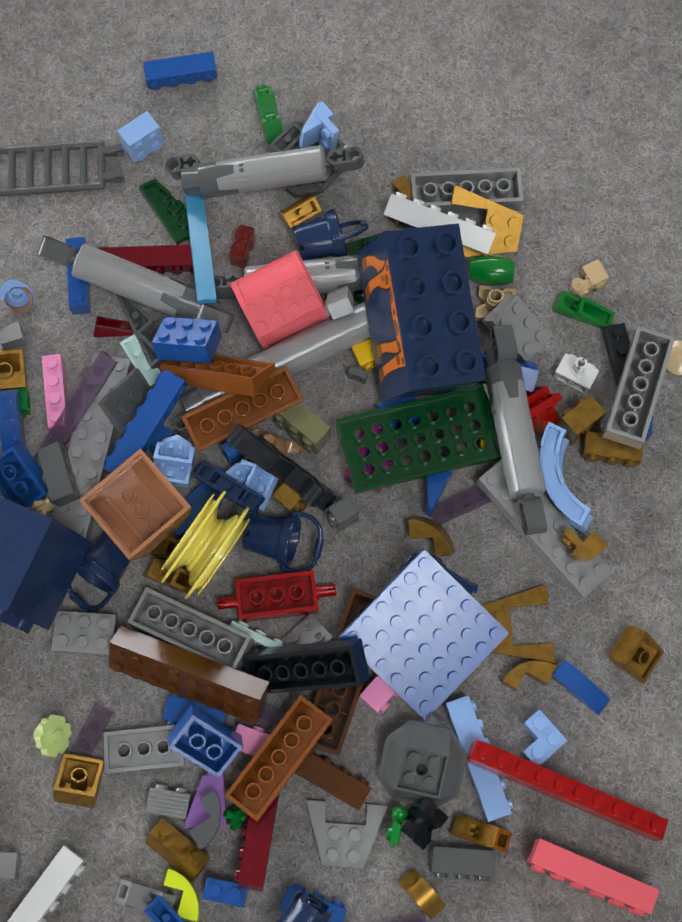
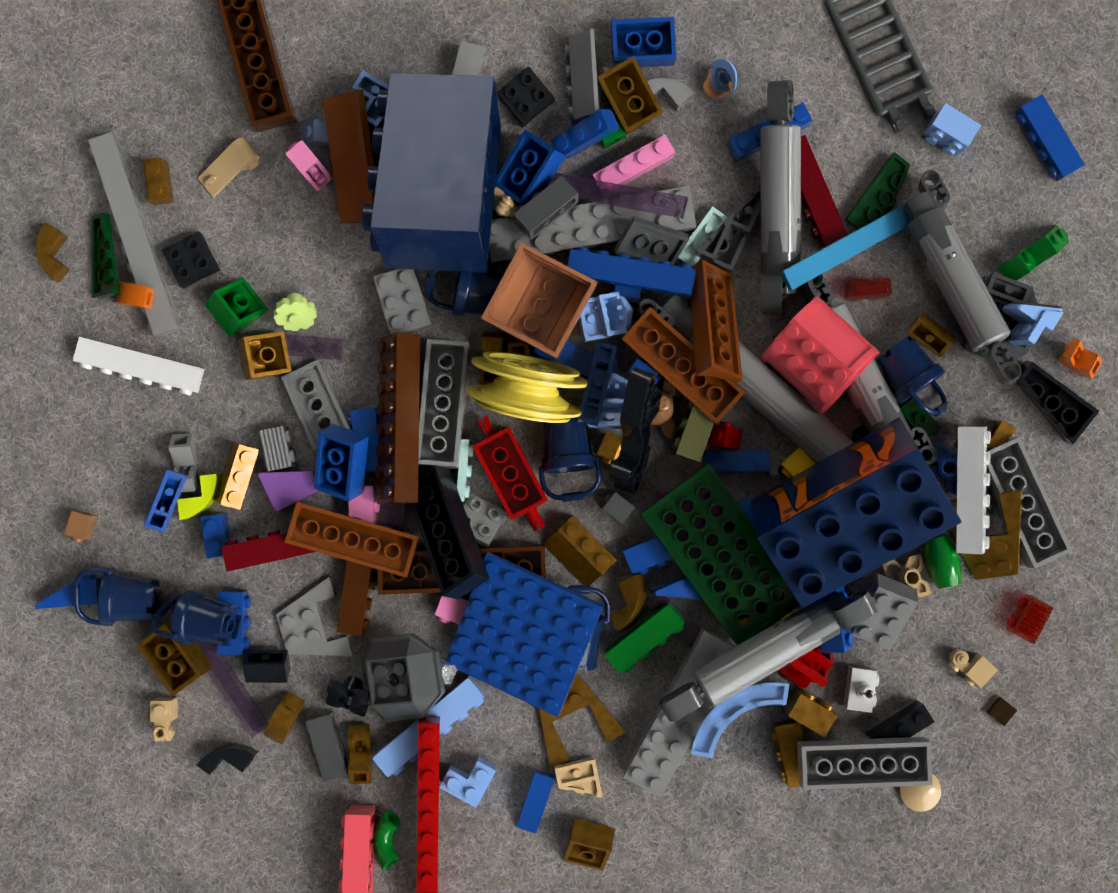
camera: 70 degrees right, 15 degrees up
dark red slope [94,316,133,337] -> none
blue brick [152,317,222,363] -> none
dark grey brick [189,790,222,850] -> none
green plant [223,805,246,831] -> none
light grey brick [324,285,354,320] -> none
green plate [386,805,408,847] -> none
pearl gold brick [501,661,557,691] -> none
green slope [552,291,615,329] -> none
pearl gold brick [559,527,608,562] -> none
none -> green slope [204,278,269,337]
none -> black brick [242,650,290,683]
none -> green cylinder [372,810,401,870]
none -> pearl gold slope [544,515,617,585]
none -> tan wing [554,757,603,798]
none -> green brick [604,600,685,674]
none -> blue brick [622,536,671,575]
none -> blue slope [705,450,770,472]
none -> red brick [708,421,743,450]
none -> dark brown tile [986,697,1017,727]
none -> clear red brick [1007,594,1054,644]
none -> black wedge [1012,361,1099,445]
none -> orange brick [1058,338,1102,380]

